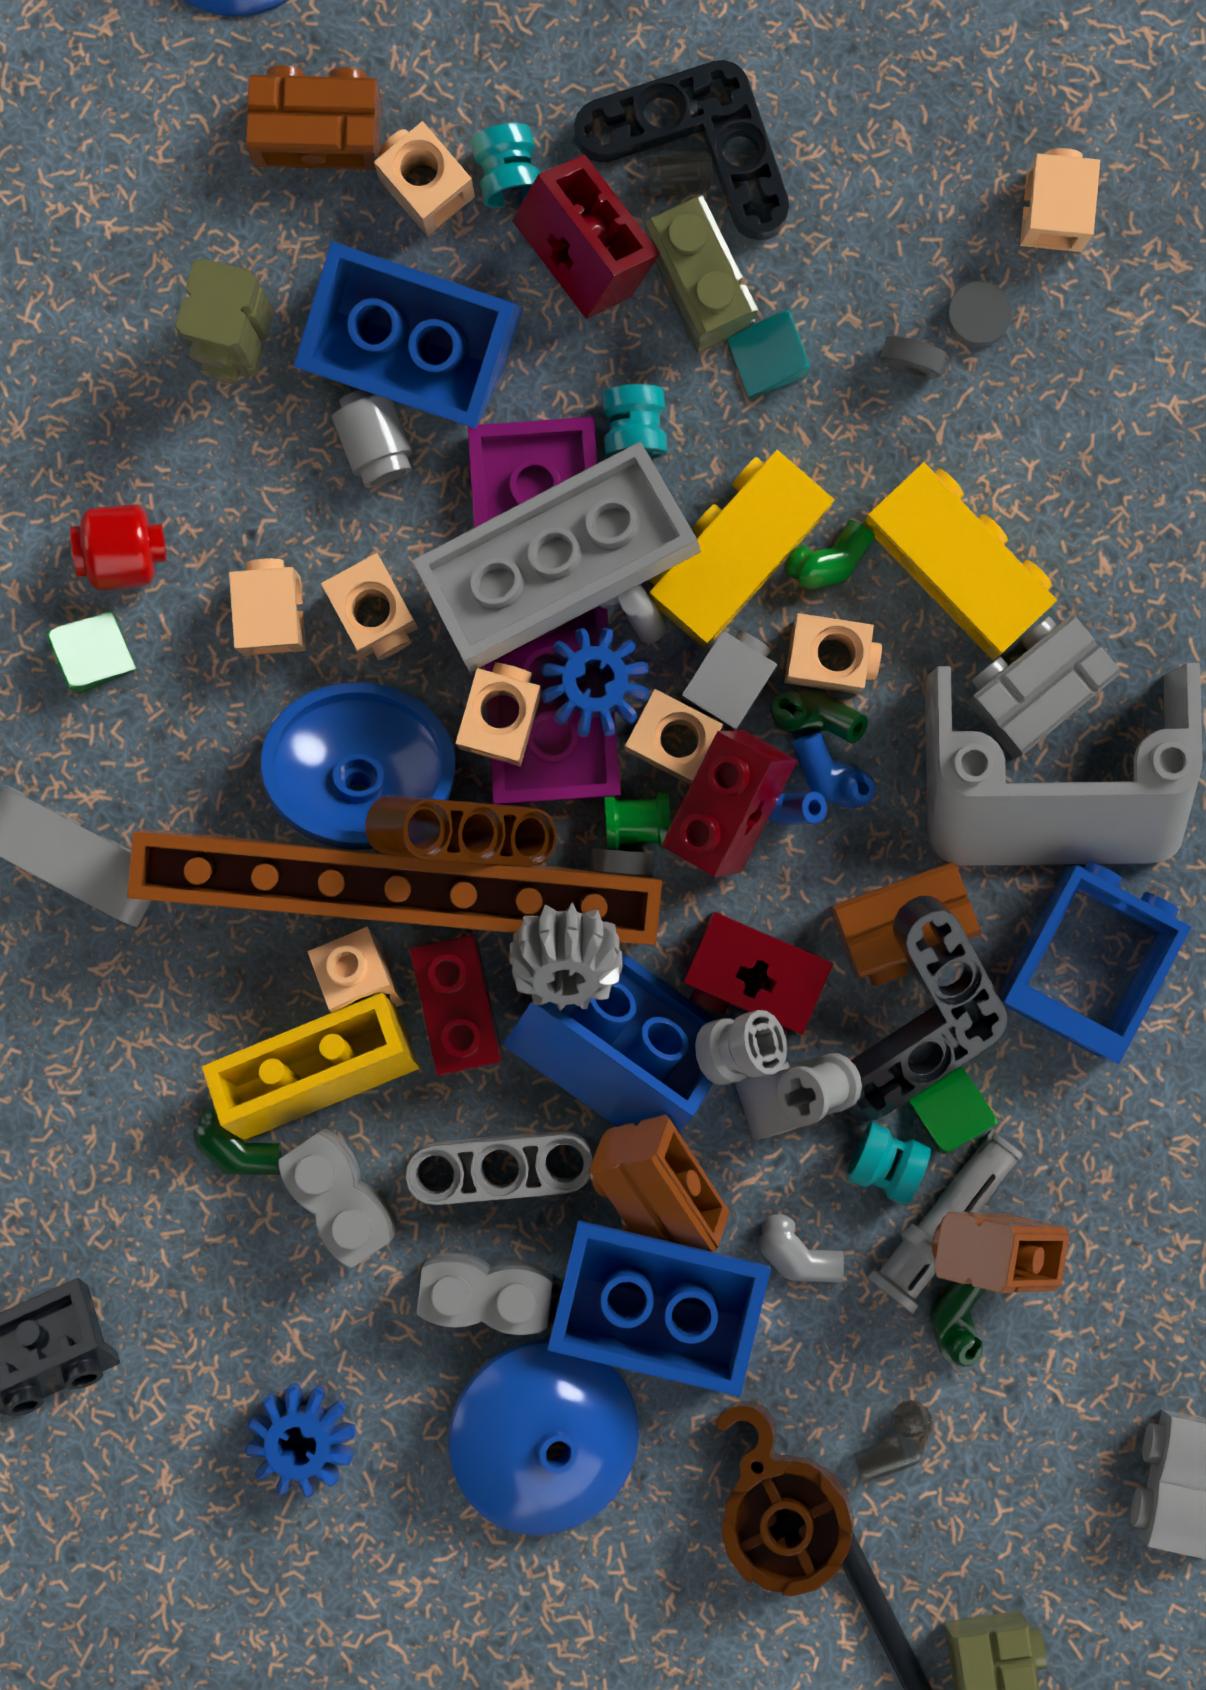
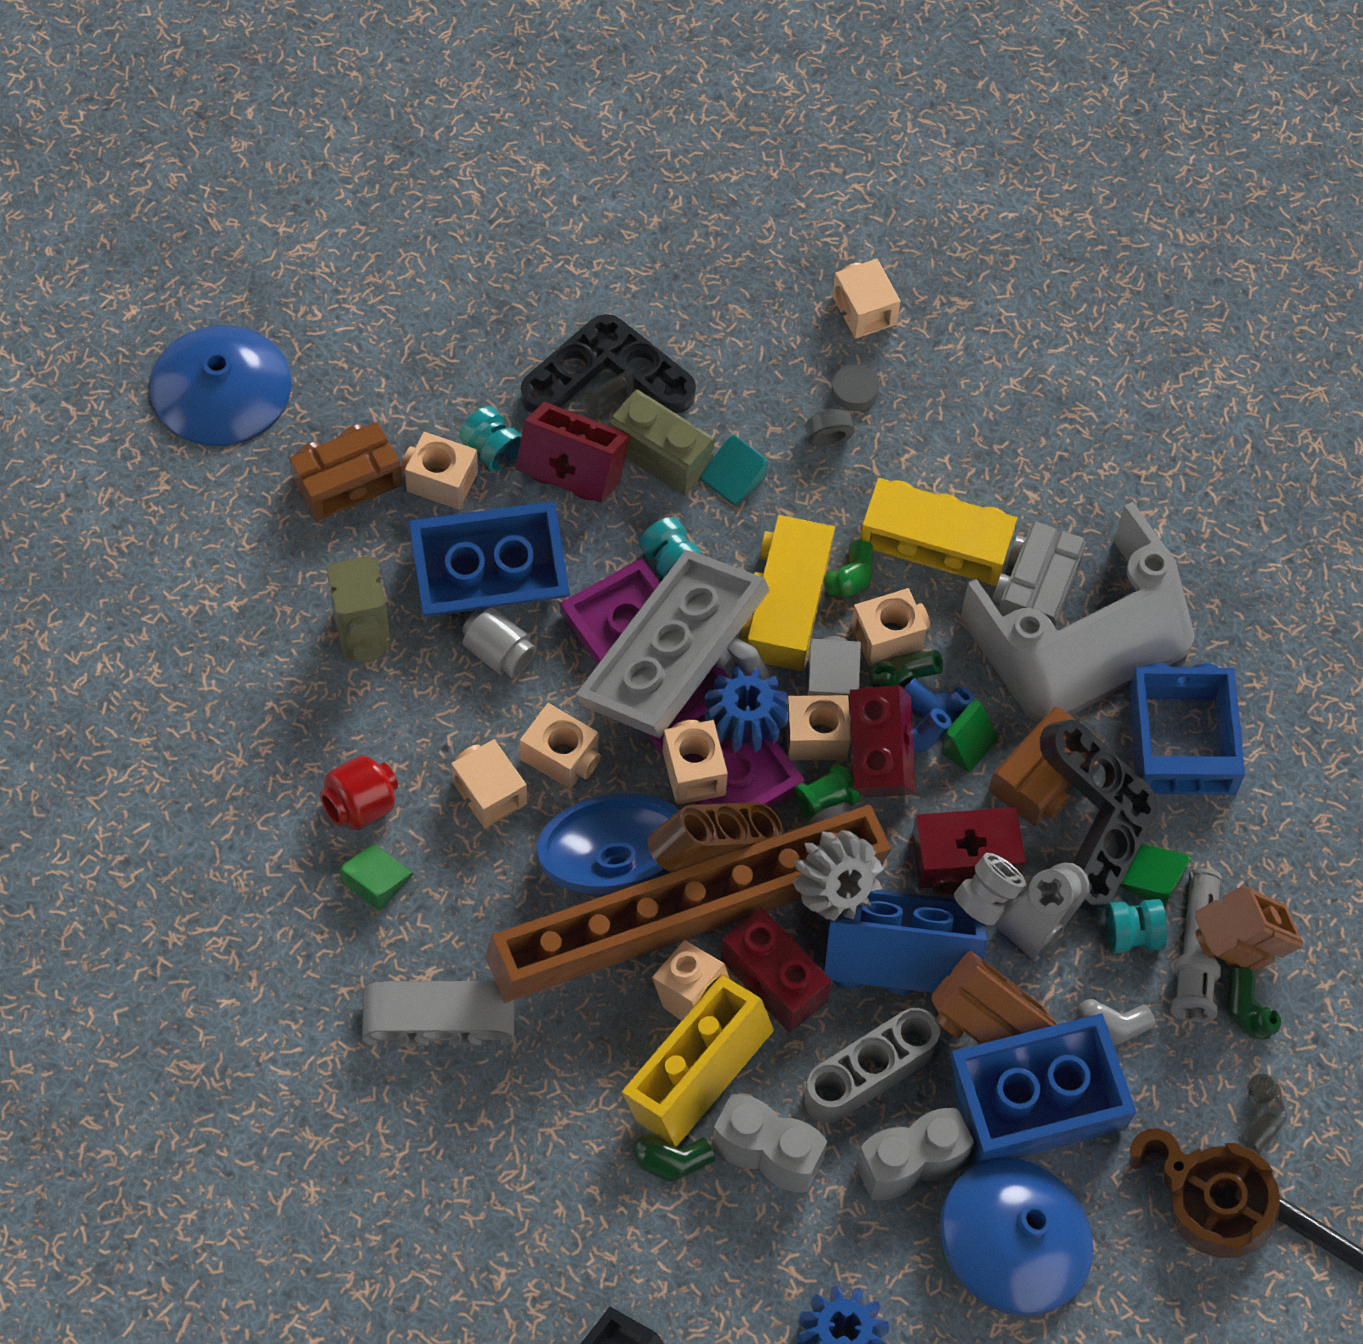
camera: 35 degrees left, 25 degrees down
none -> green slope [942,700,998,772]

